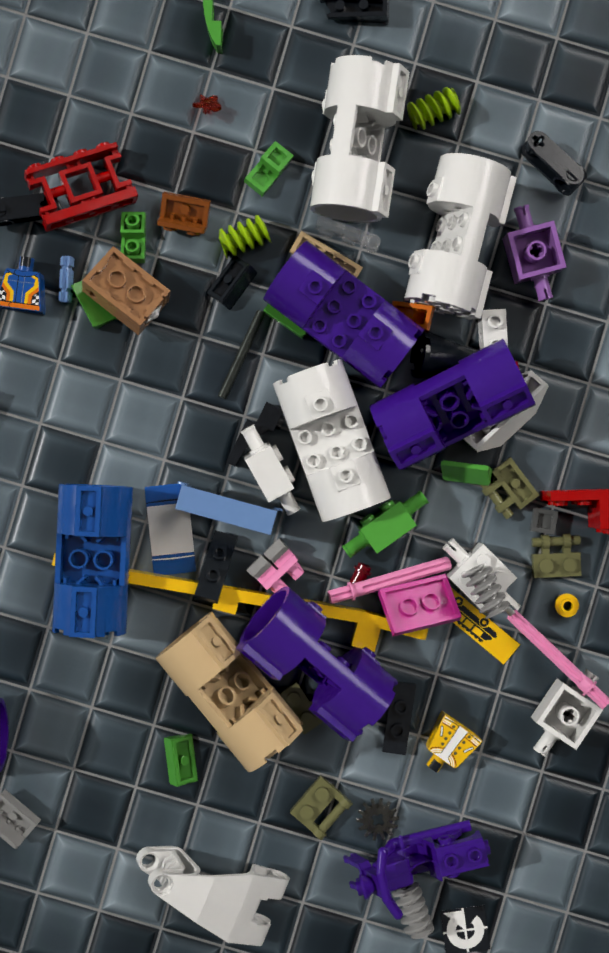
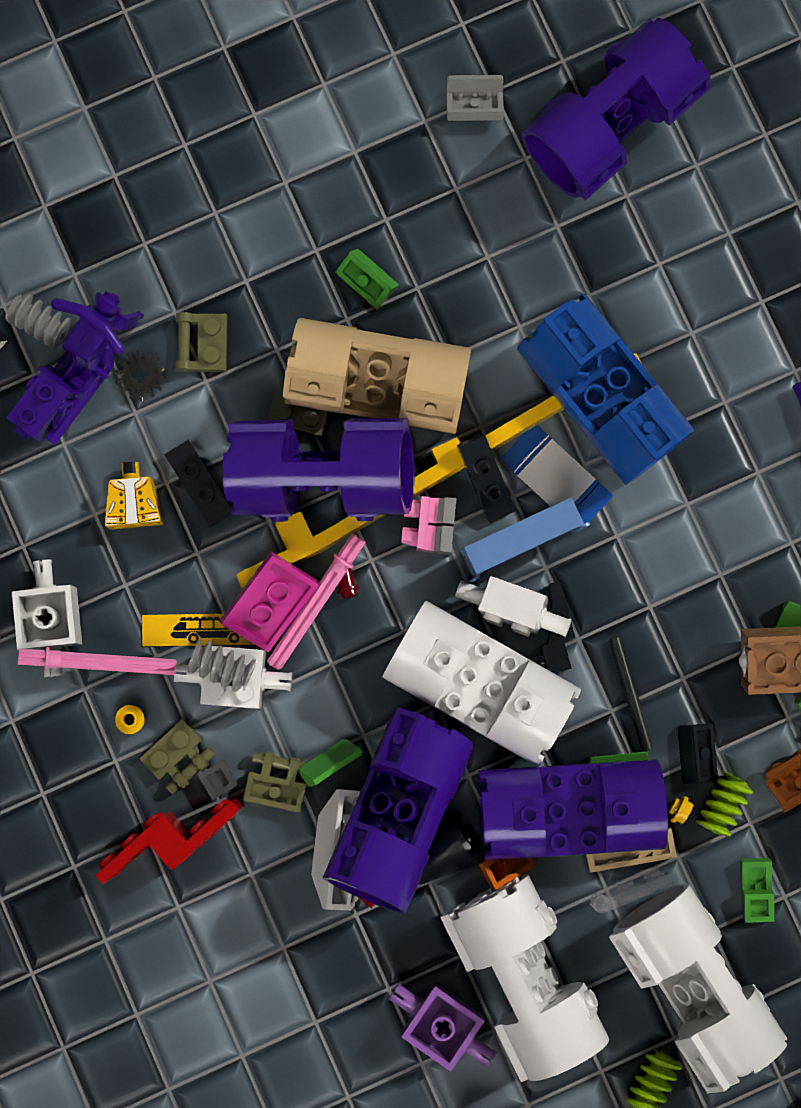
camera: 140 degrees right, 5 degrees down
white piece [136,846,290,946] -> none
bright green brick [342,491,429,559] -> none
white brick [478,309,508,350] -> none
none -> yellow plate [668,795,693,824]

